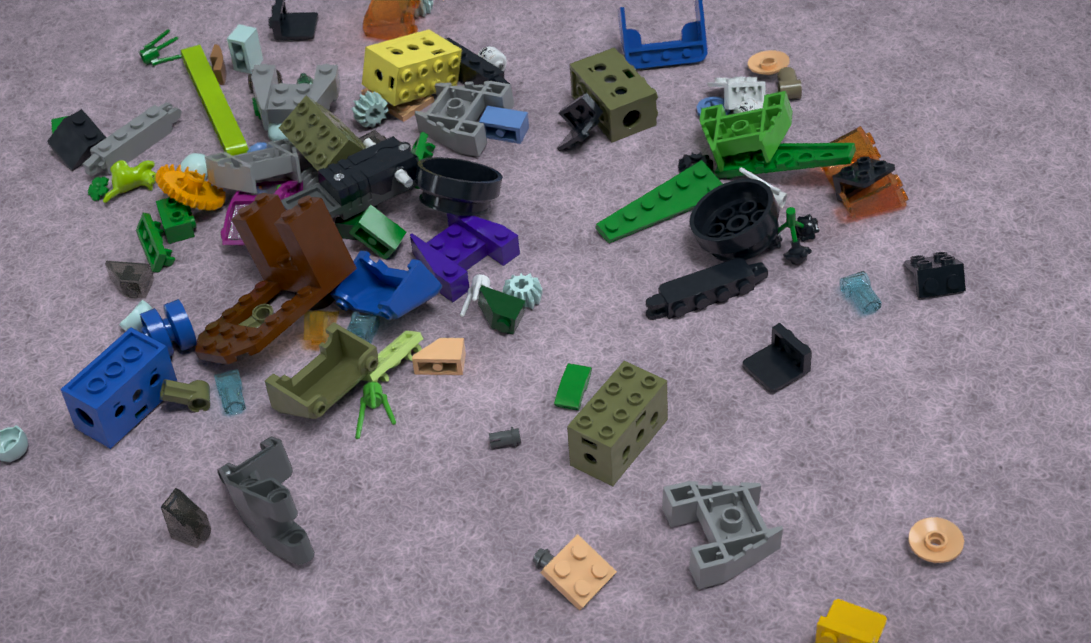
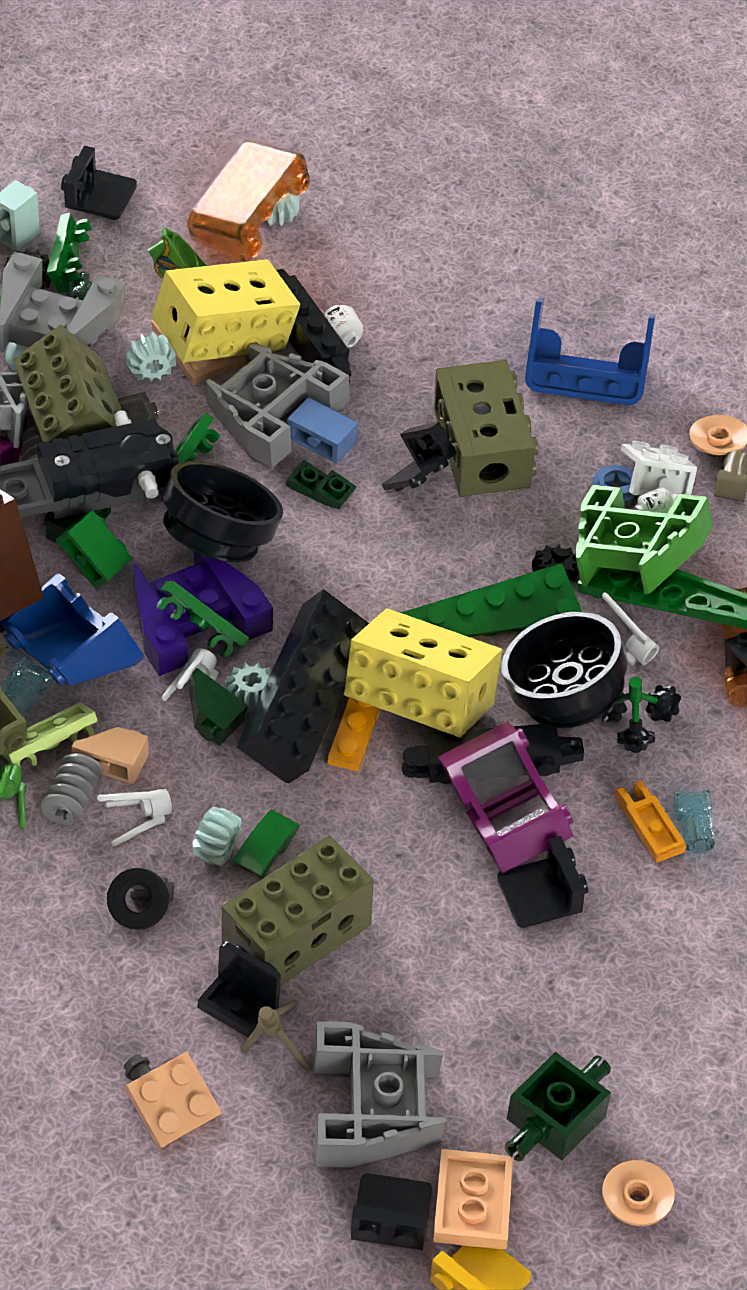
camera: 10 degrees right, 5 degrees up
none -> light grey piece [41,753,103,826]
none -> green plate [47,213,92,293]
none -> white plant [97,788,172,847]
none -> black tyre [107,868,169,930]
none -> bright green hat [148,227,207,278]
none -> green plate [157,581,249,658]
none -> light aqua gear [193,806,242,866]
none -> black bracket [197,941,281,1038]
none -> black brick [237,589,369,783]
none -> dark tan plant [241,1000,312,1072]
none -> dark green slope [285,460,357,509]
none -> light orange plate [327,697,381,772]
none -> light yellow piece [344,608,502,738]
none -> black bracket [351,1173,432,1250]
none -> light nougat plate [433,1149,513,1250]
none -> magenta window [438,721,574,873]
none -> dark green brick [505,1052,611,1161]
none -> light orange hinge [614,780,686,863]

